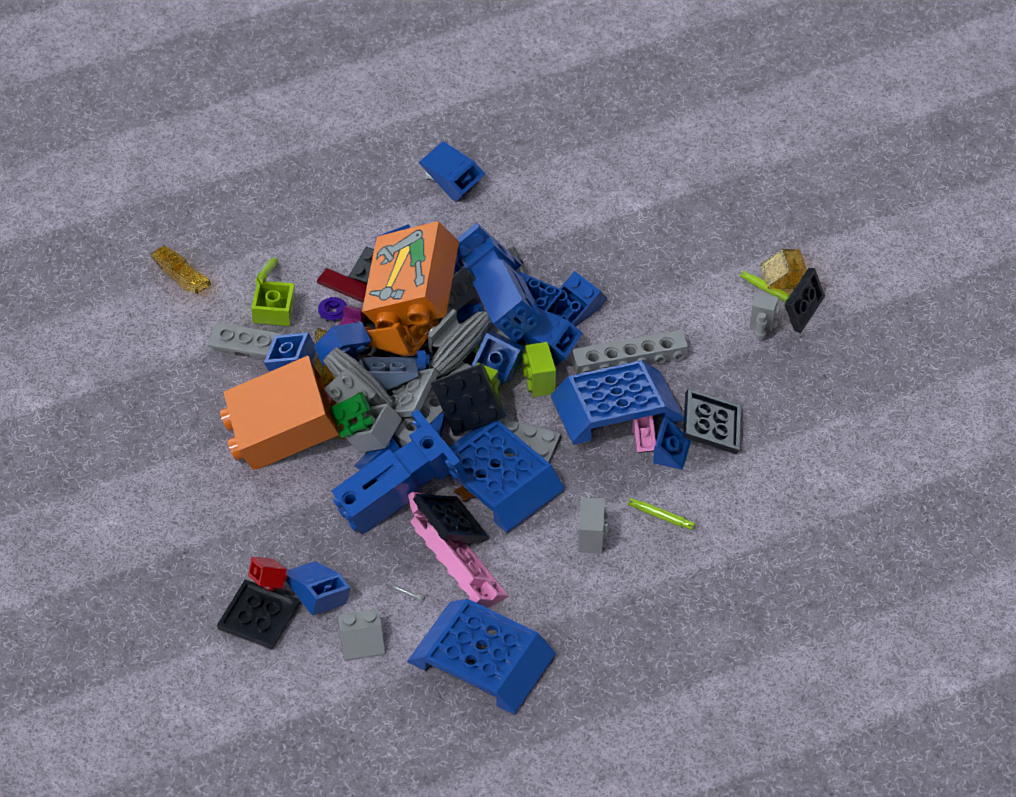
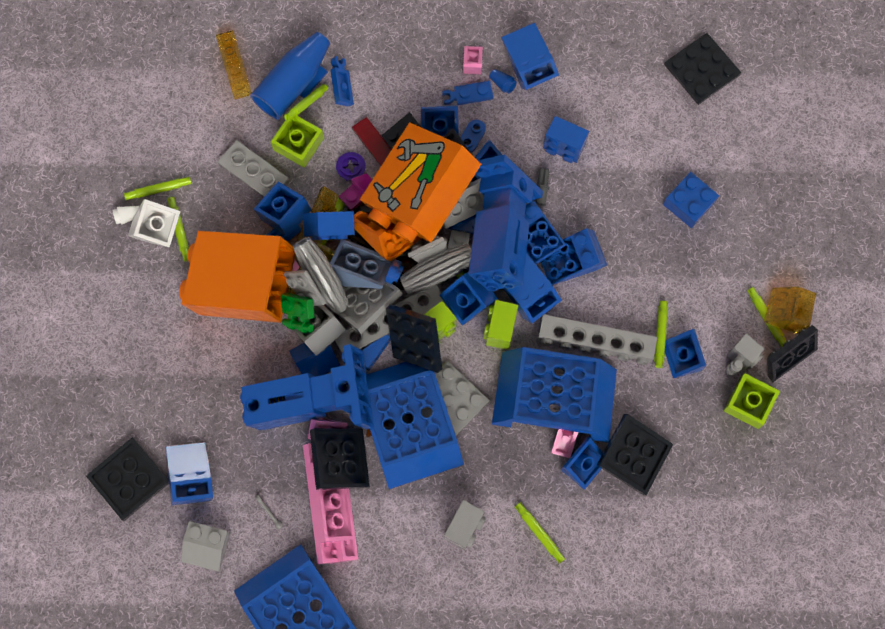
camera: 25 degrees right, 25 degrees up
red brick [248,556,287,590] -> none
none -> white cone [112,206,139,225]
none -> lime piece [124,176,192,201]
none -> white slope [128,199,180,247]
none -> lime piece [167,197,189,261]
none -> blue piece [250,32,330,120]
none -> blue plate [330,56,354,106]
none -> blue plate [442,81,494,105]
none -> bright pink slope [463,46,483,74]
none -> blue cone [489,69,517,94]
none -> blue brick [543,116,589,163]
none -> lime piece [654,301,668,368]
none -> blue brick [663,172,719,229]
none -> black plate [664,33,741,105]
none -> blue slope [665,329,706,378]
none -> lime brick [723,373,780,429]

